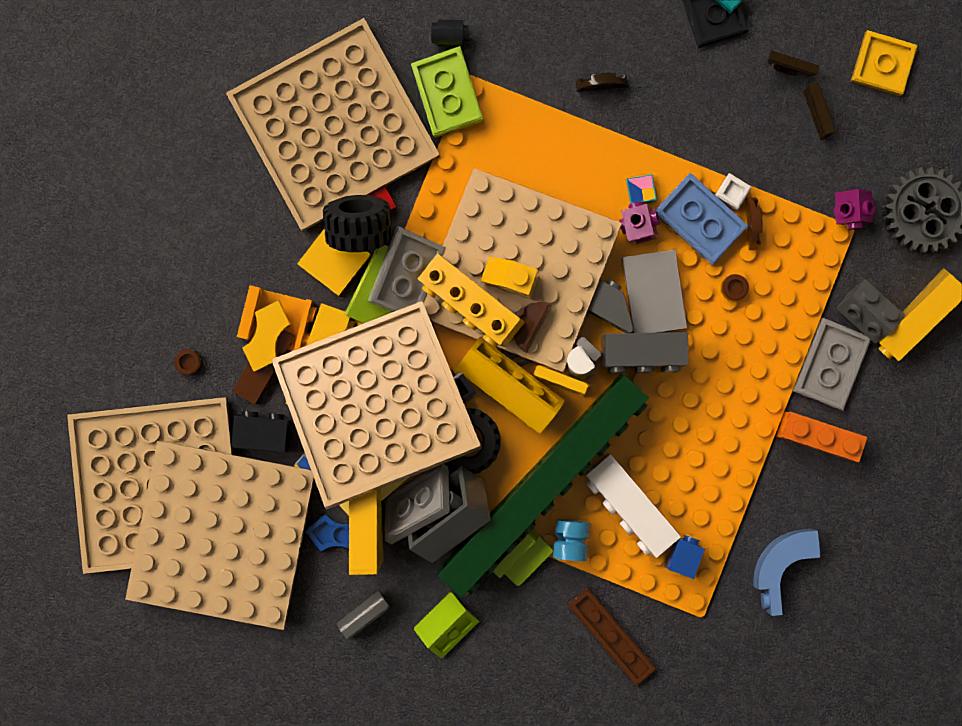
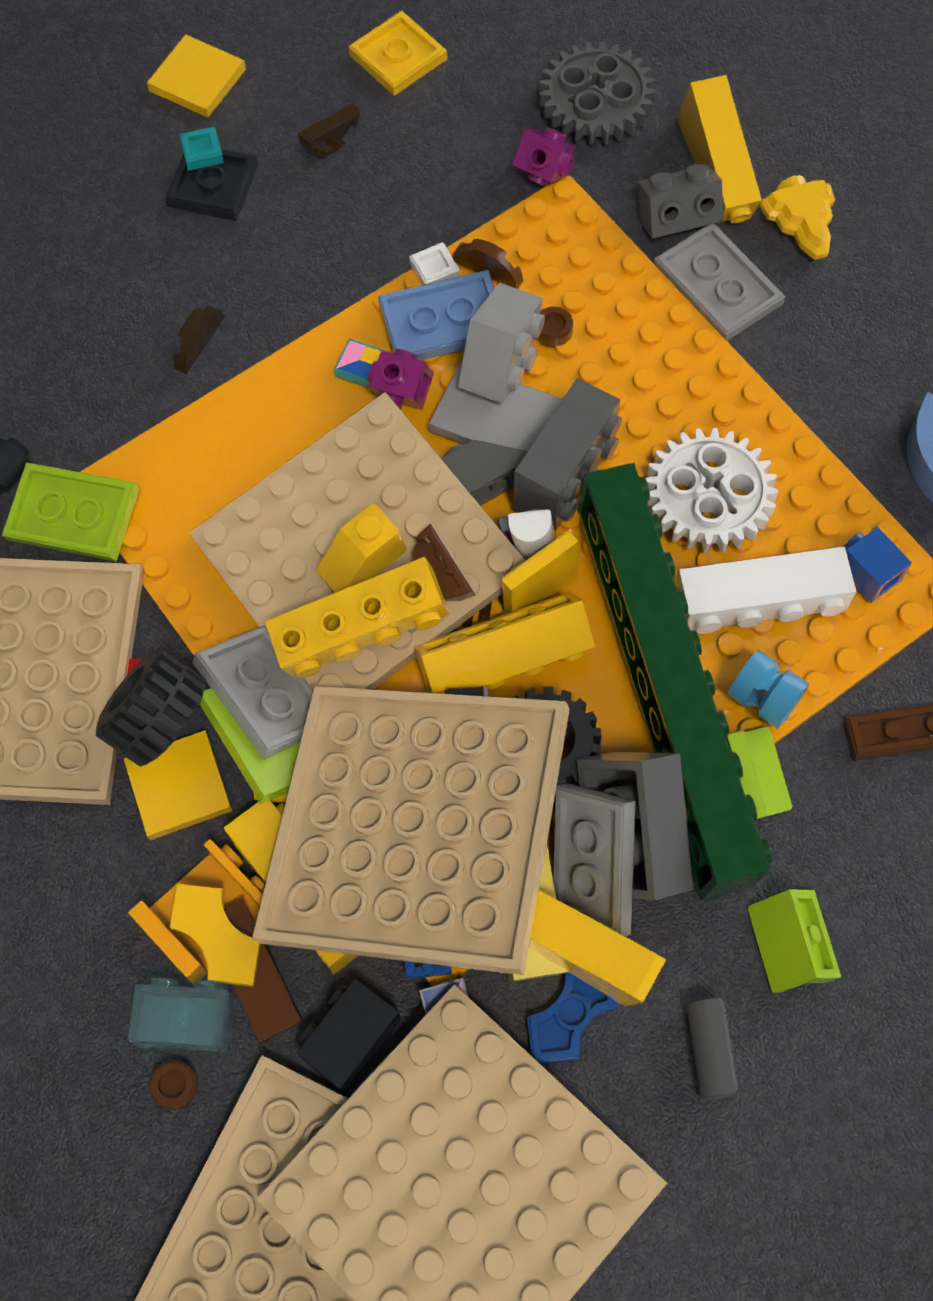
camera: 55 degrees left, 20 degrees down
orange brick [776,412,867,463] -> none
dark brown tile [803,82,836,140] -> none
none -> clear light blue brick [128,978,234,1053]
none -> light grey brick [458,283,545,403]
none -> white gear [646,428,779,553]
none -> yellow rock [760,175,835,260]

